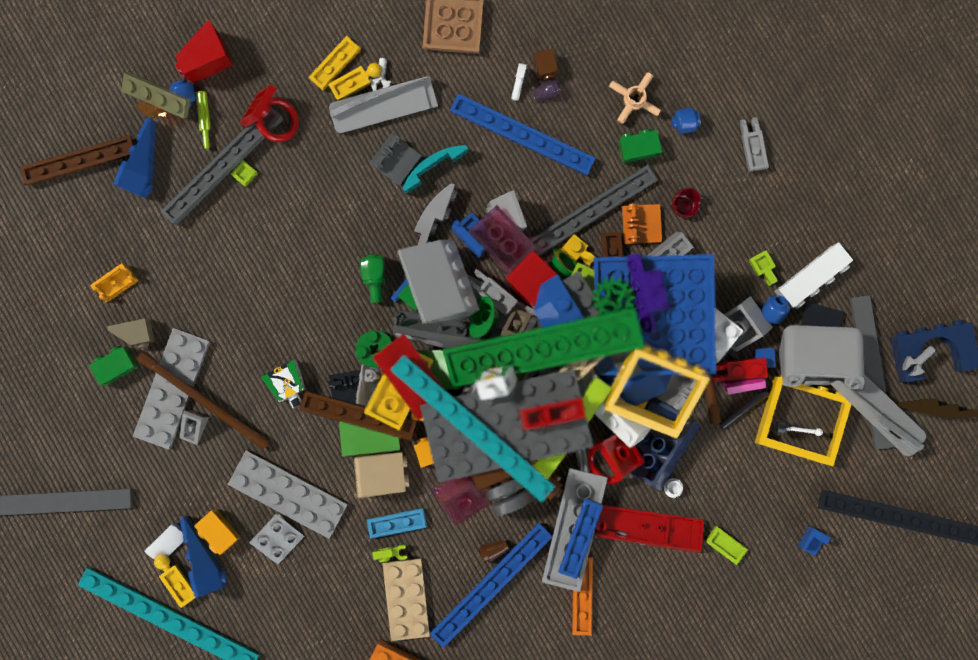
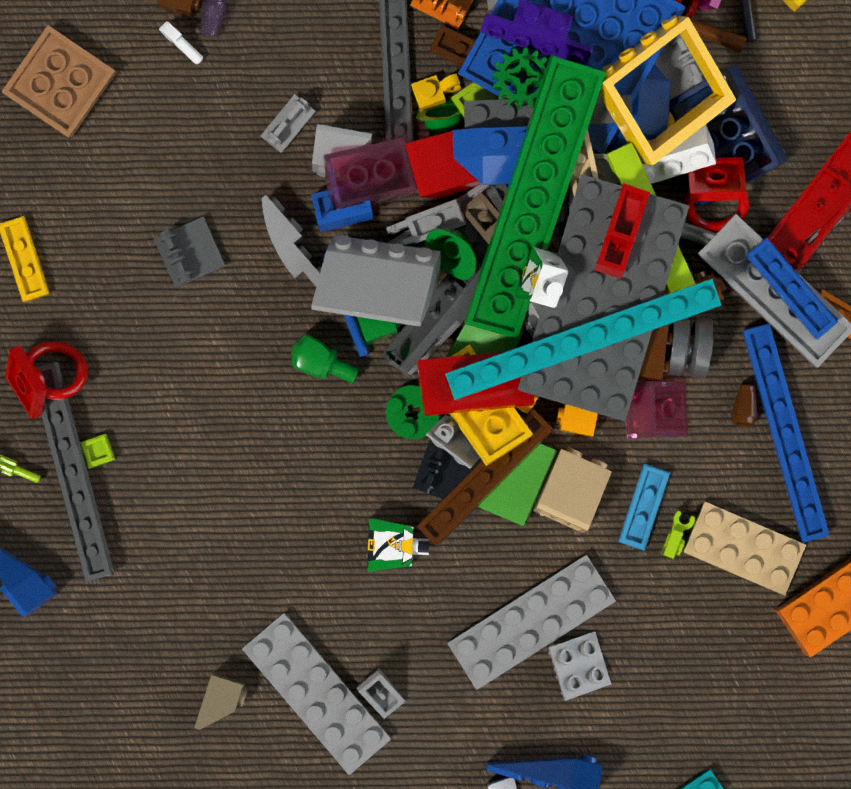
camera: 60 degrees left, 0 degrees up
green brick [89,345,139,386] -> none
light orange hinge [90,263,139,303] -> none
reddish brown piece [136,351,270,450] -> none
light orange brick [194,509,241,555] -> none
yellow plate [328,63,382,101] -> none
light grey piece [329,76,438,133] -> none
white bar [370,58,391,91] -> none
teal slope [403,145,468,194] -> none
blue plate [450,94,595,176] -> none
white plate [664,478,683,498] -> none
none -> light grey hinge [260,94,316,153]

